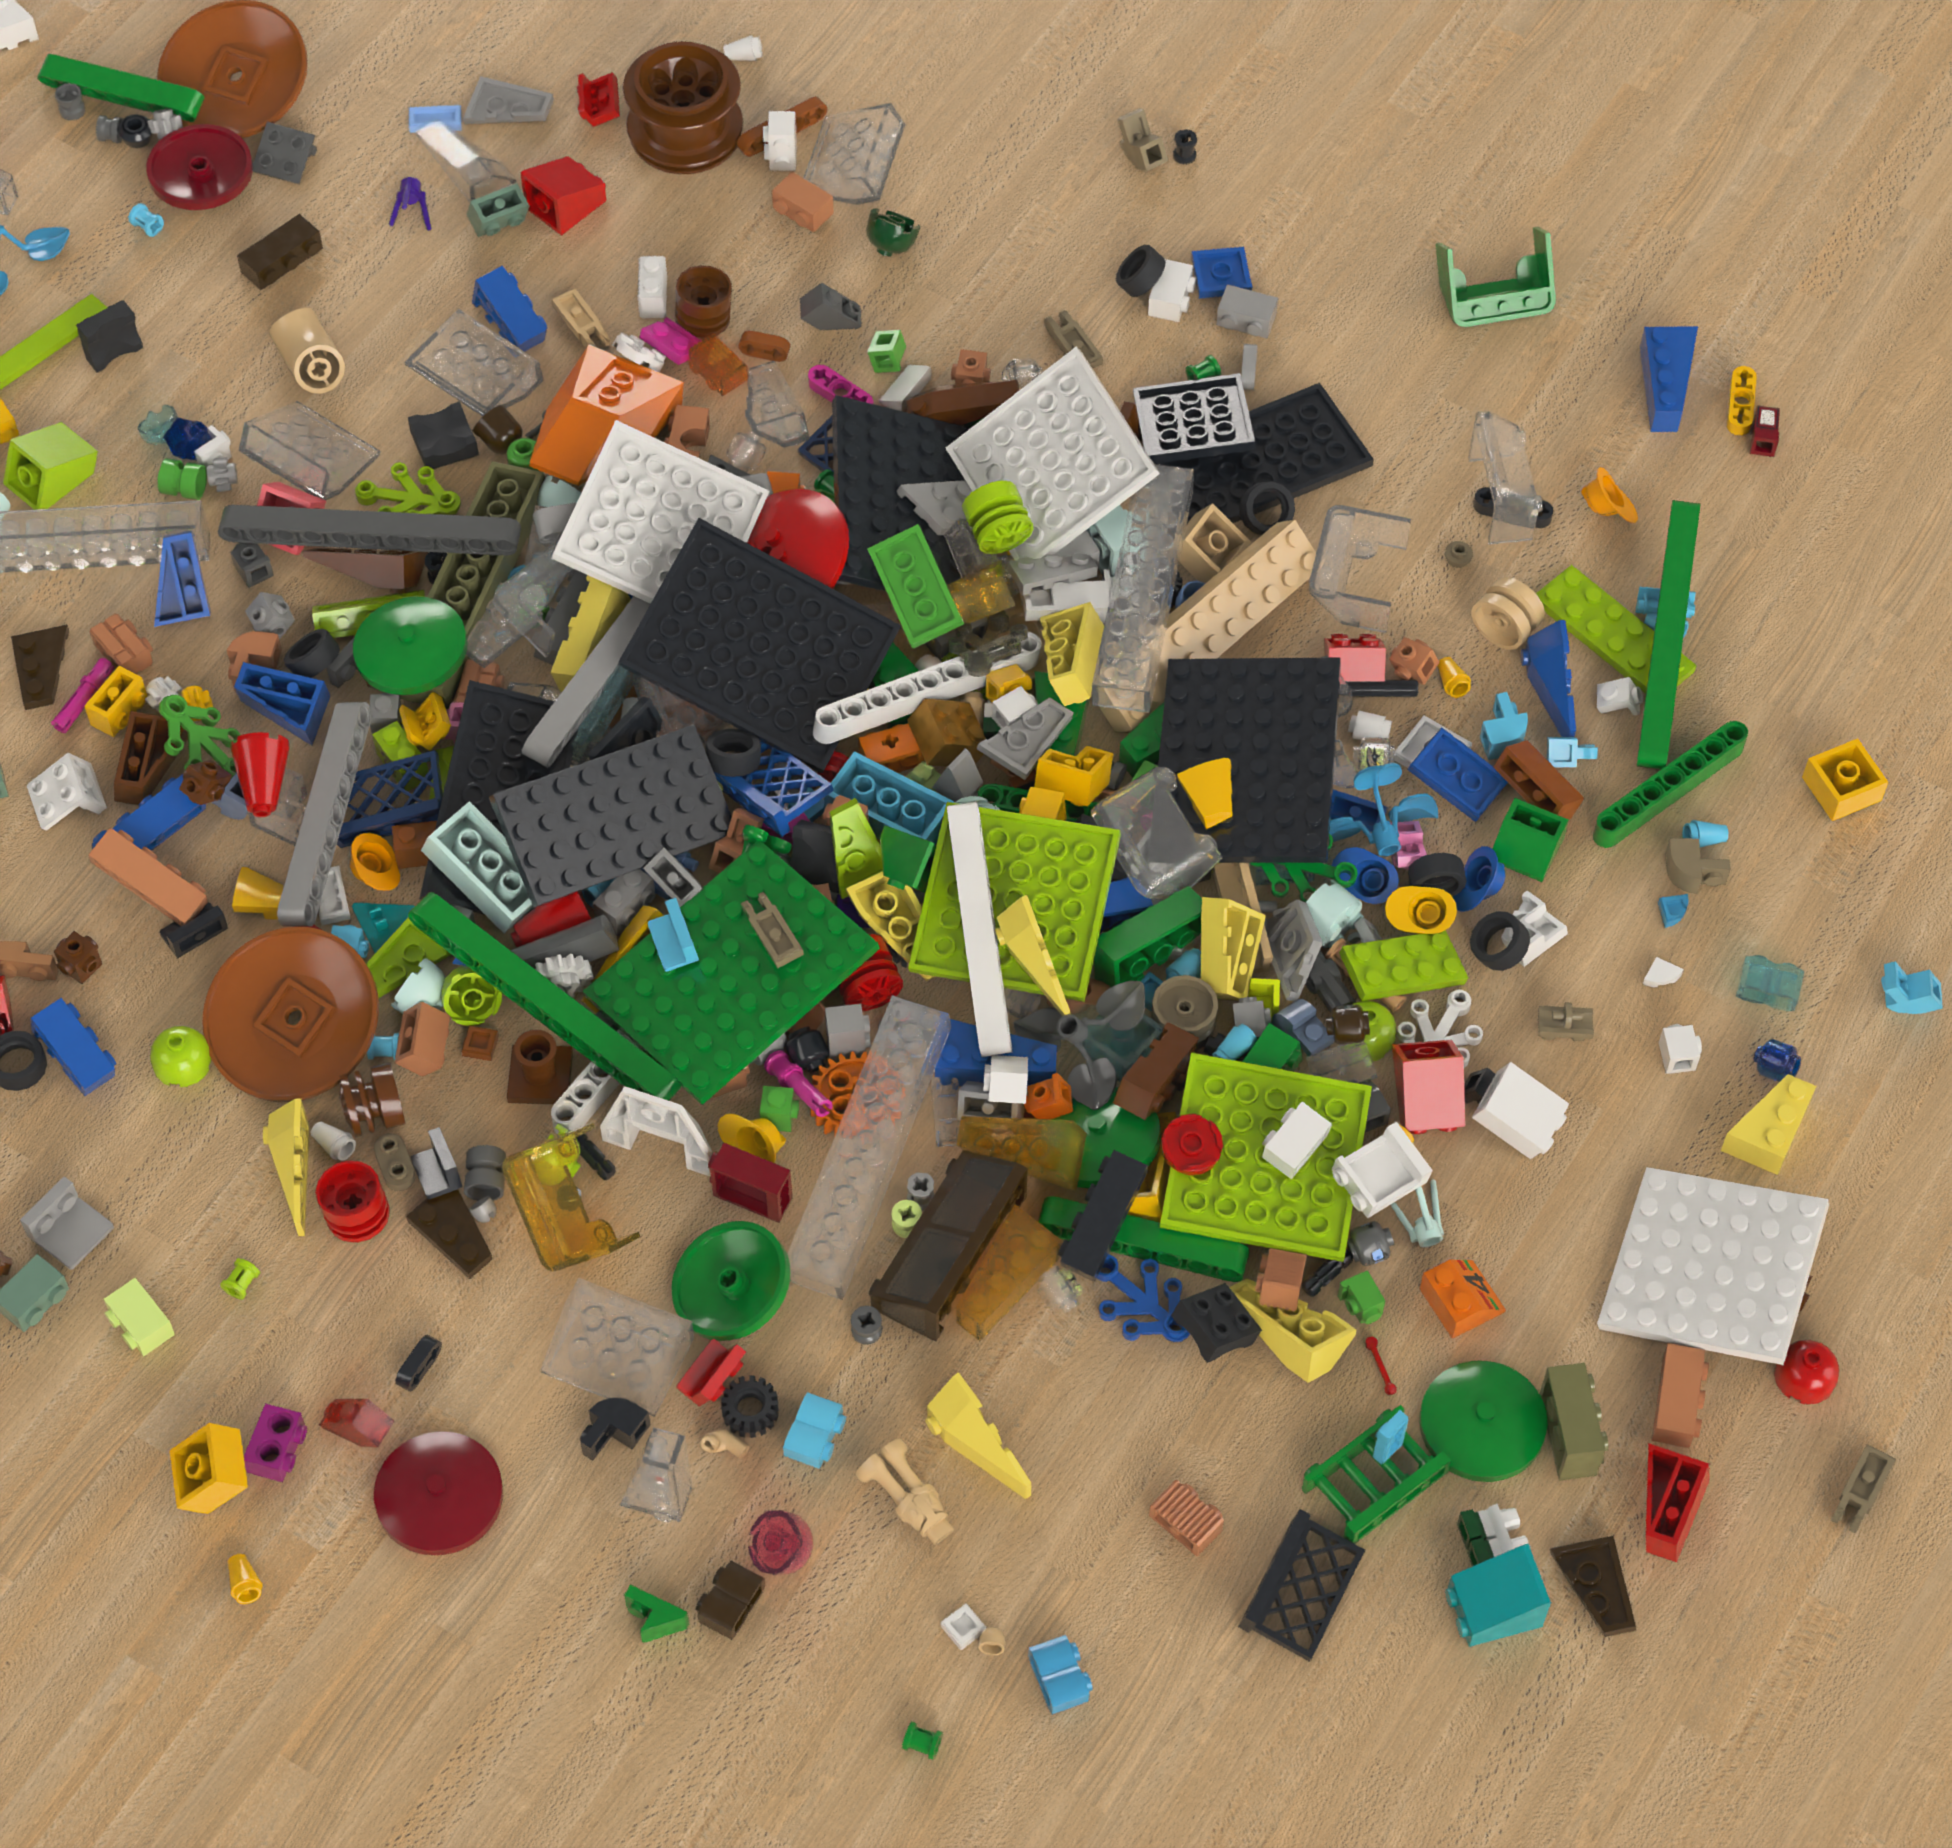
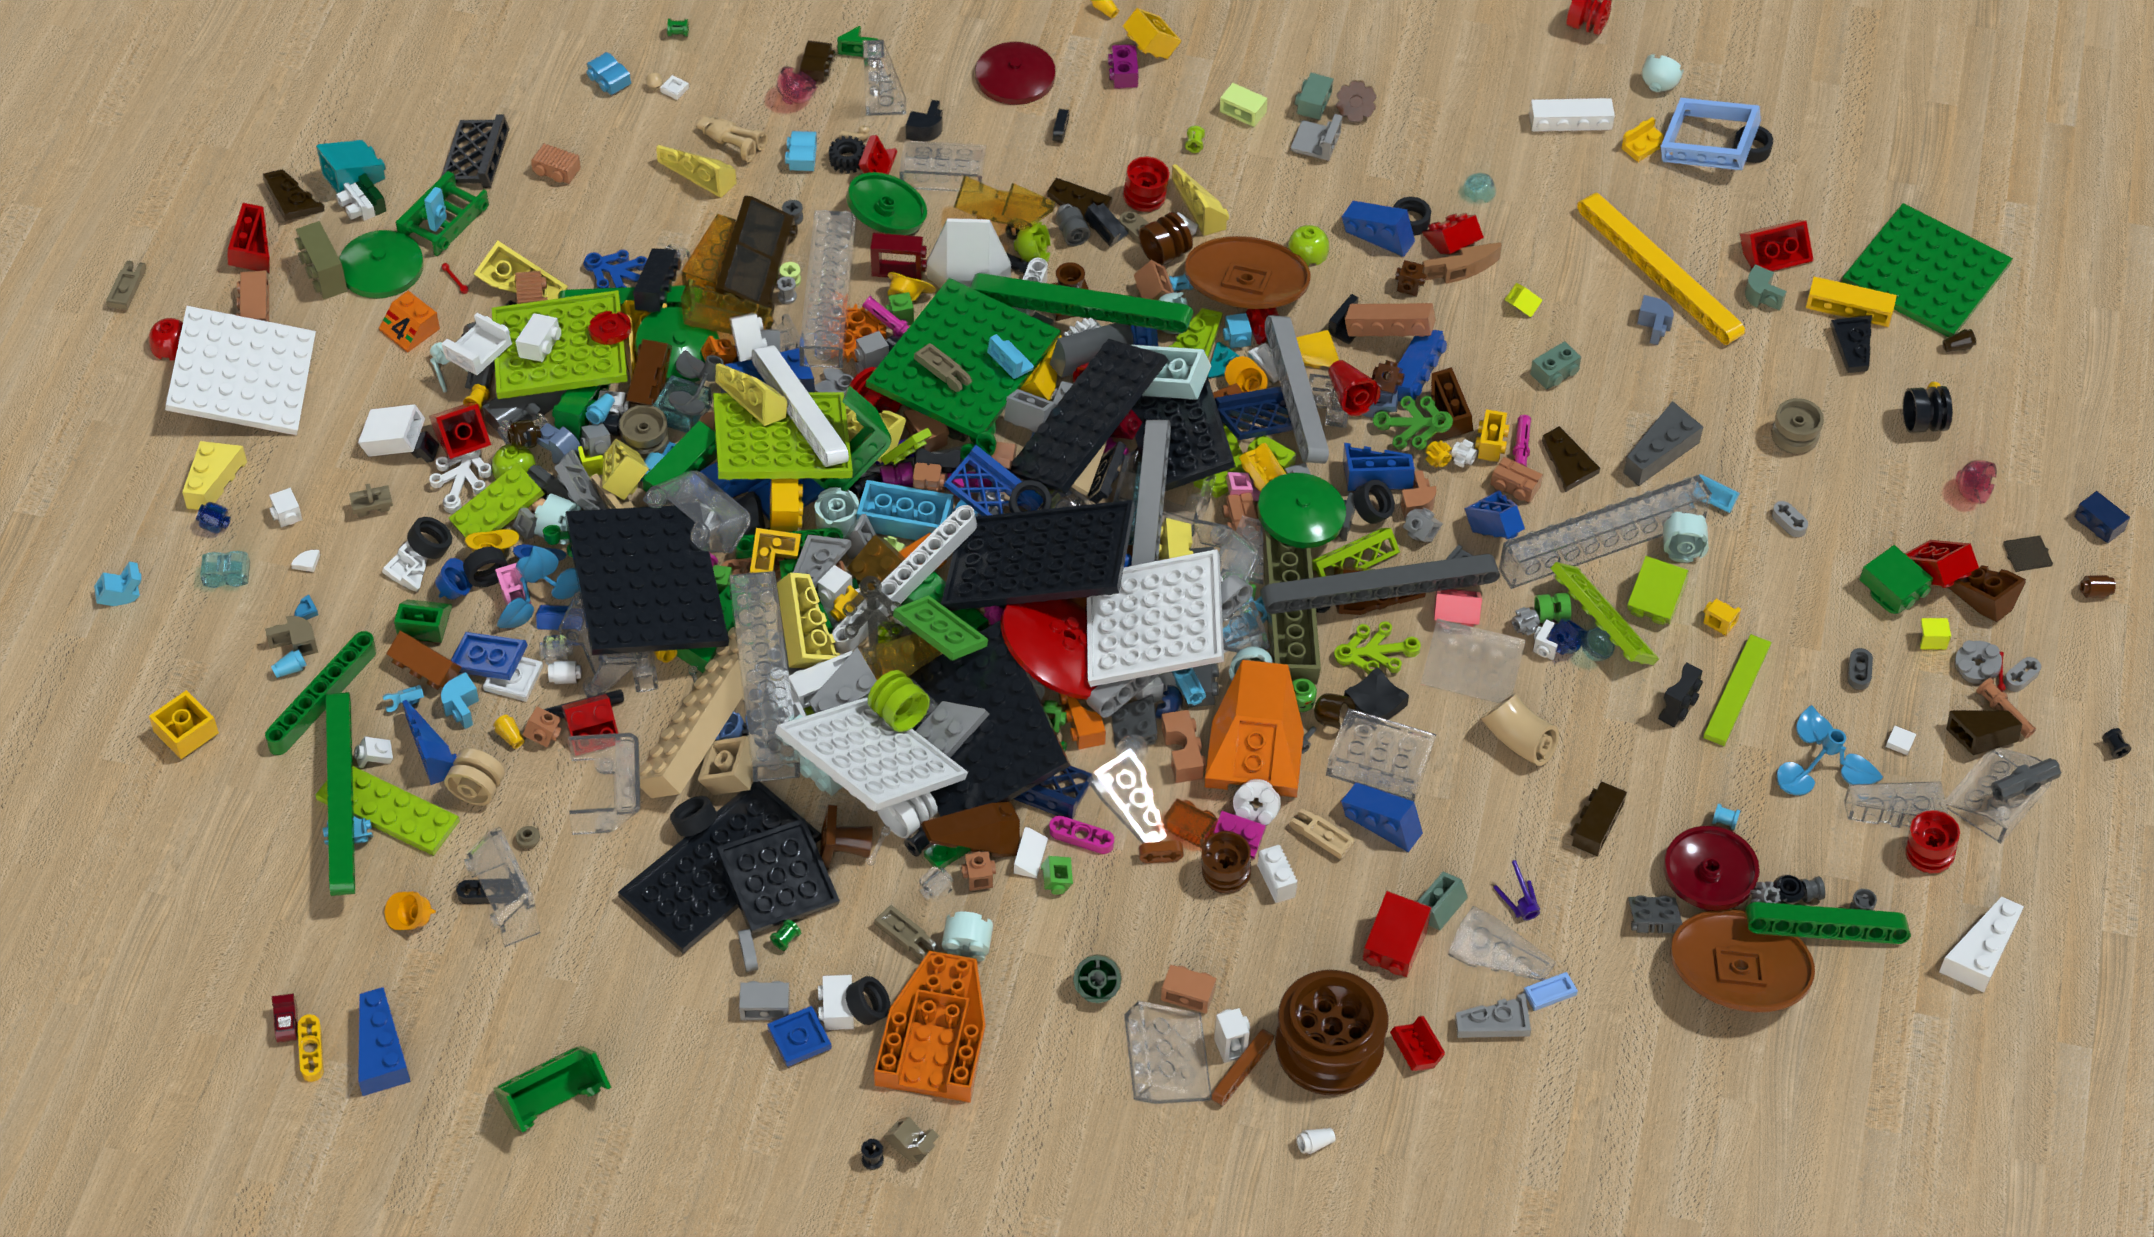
camera: 160 degrees right, 5 degrees down
white bracket [27,753,107,830] -> none
clear red slope [319,1399,394,1447] -> none
dark grey slope [800,283,862,330] -> none
black brick [1171,1283,1262,1363] -> none
yellow slope [1177,758,1233,830] -> none
bright green brick [1338,1270,1385,1324] -> none
none -> orange wedge [874,951,986,1103]
none -> light aqua brick [942,912,993,962]
none -> lime plate [1550,562,1659,665]

